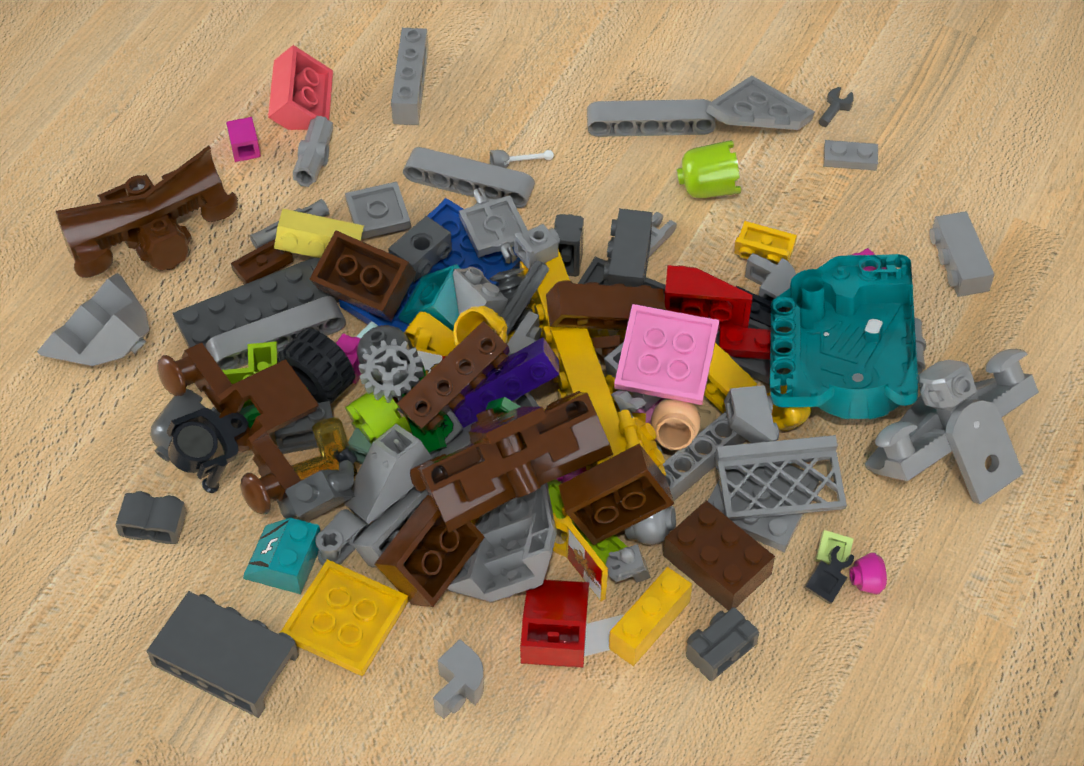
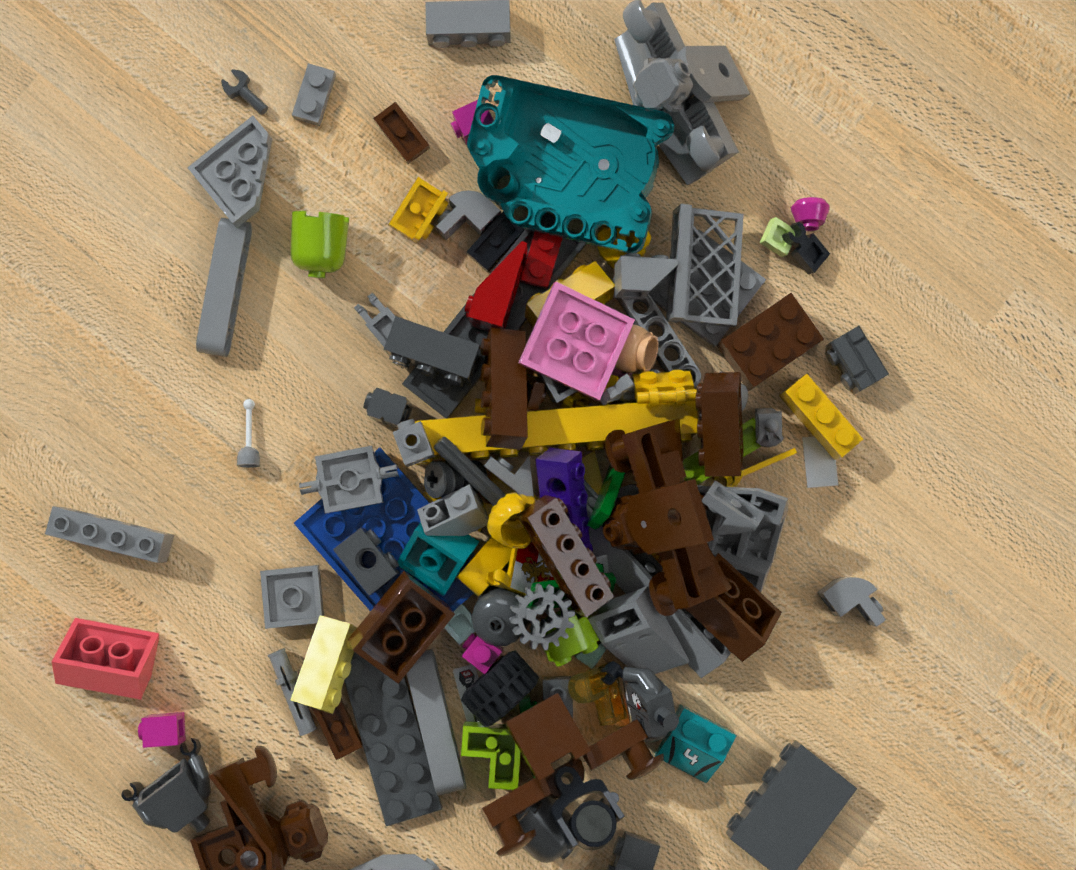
camera: 80 degrees left, 30 degrees up
yellow plate [280,559,409,677] -> none
light grey piece [293,116,333,187] -> none
light grey piece [315,509,370,566] -> none
light grey beam [403,147,535,208] -> none
red slope [520,579,589,668] -> none
none -> dark grey torso [121,738,211,833]
none -> reddish brown plate [373,102,430,164]
none -> light grey slope [702,480,765,535]

